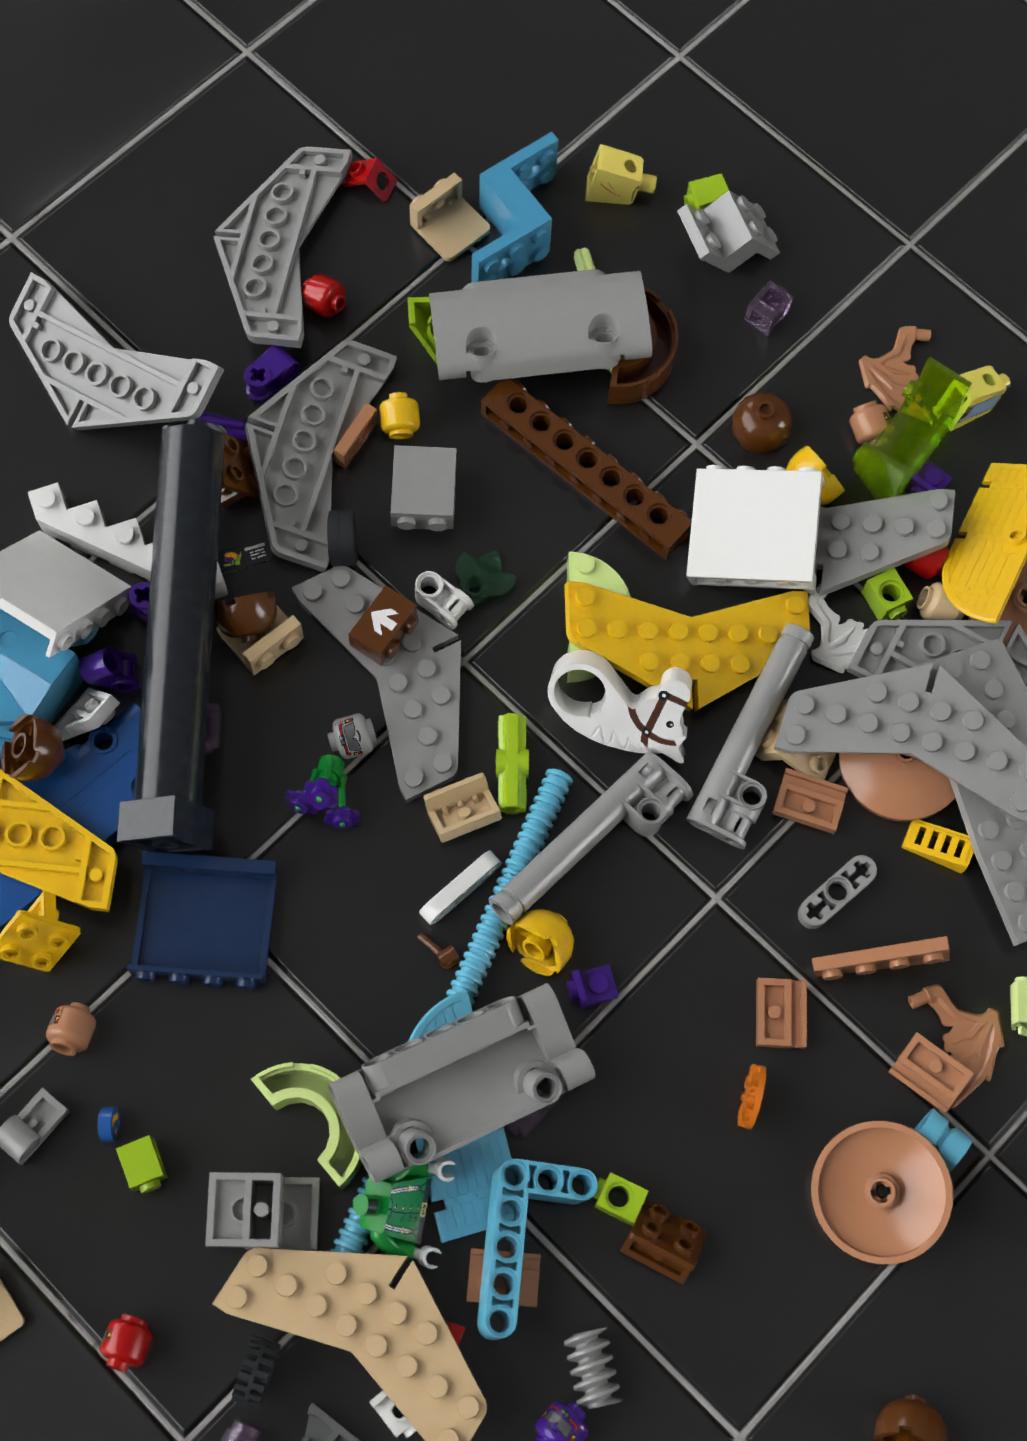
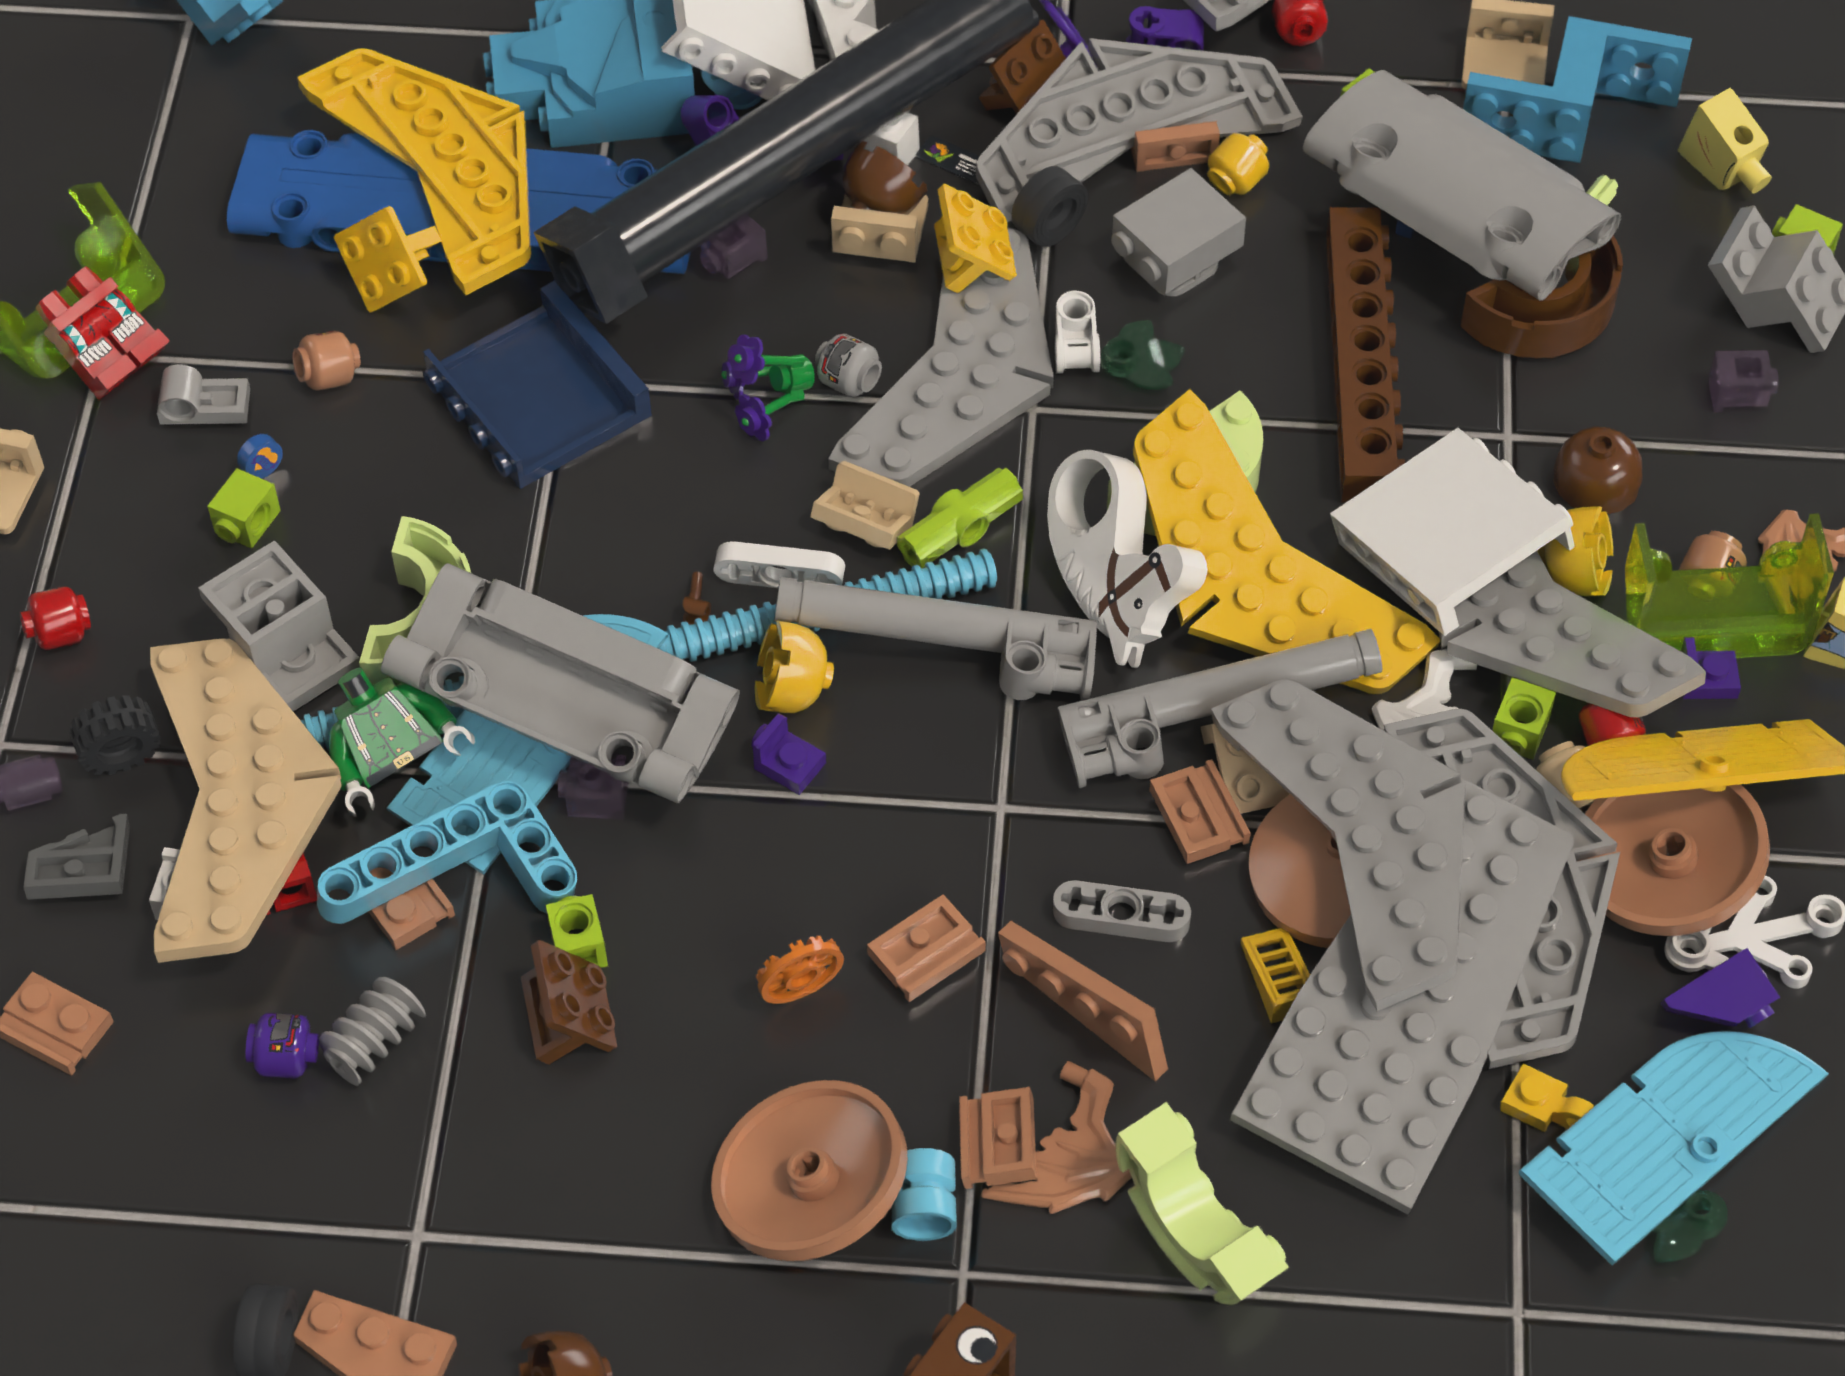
camera: 55 degrees right, 15 degrees down
reddish brown cylinder [1,714,65,782] -> none
white wing [55,688,120,741] -> none
reddish brown brick [348,585,419,666] -> none
none -> yellow bracket [934,184,1017,293]

